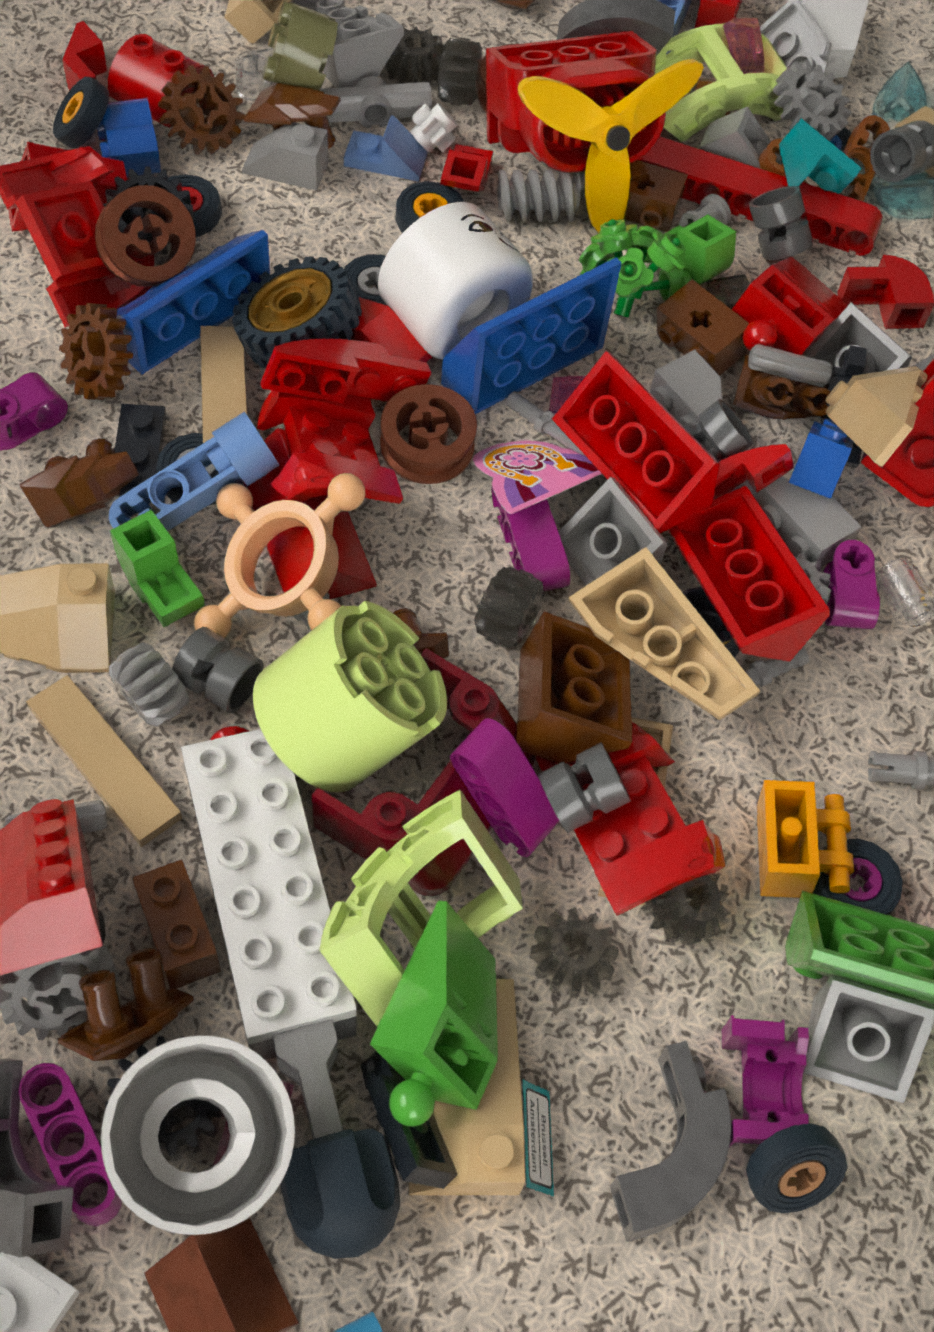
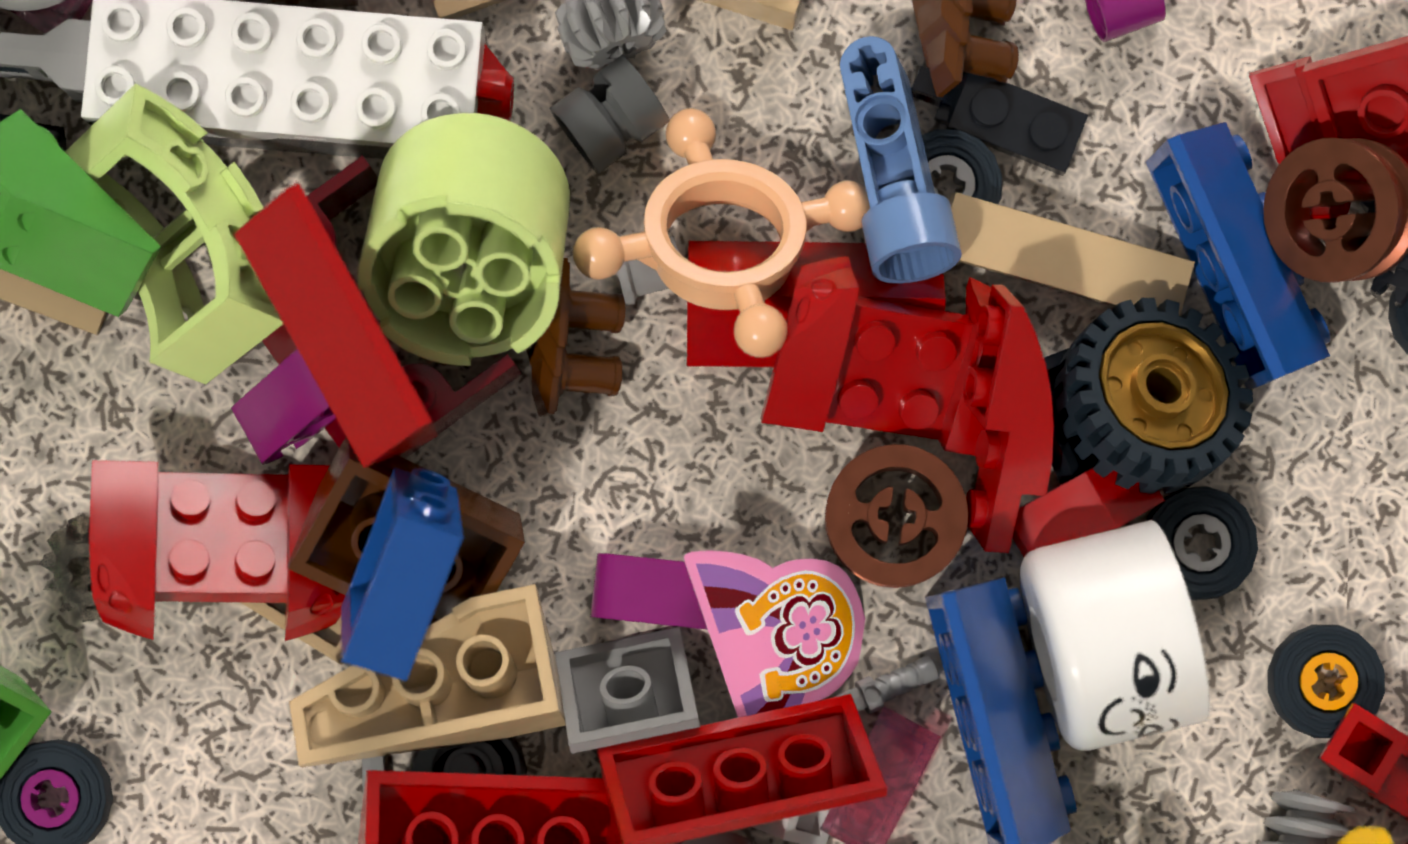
camera: 115 degrees right, 25 degrees up
reddish brown gear [59,303,133,400] -> none
bright green brick [110,510,205,627] -> none
clear smoke gear [474,567,544,648] -> none
clear smoke gear [529,907,619,1000] -> none
dark grey wheel [538,742,631,833] -> none
light orange brick [757,780,854,898] -> none
none -> red slope [234,182,438,468]
none -> blue window [341,468,463,681]

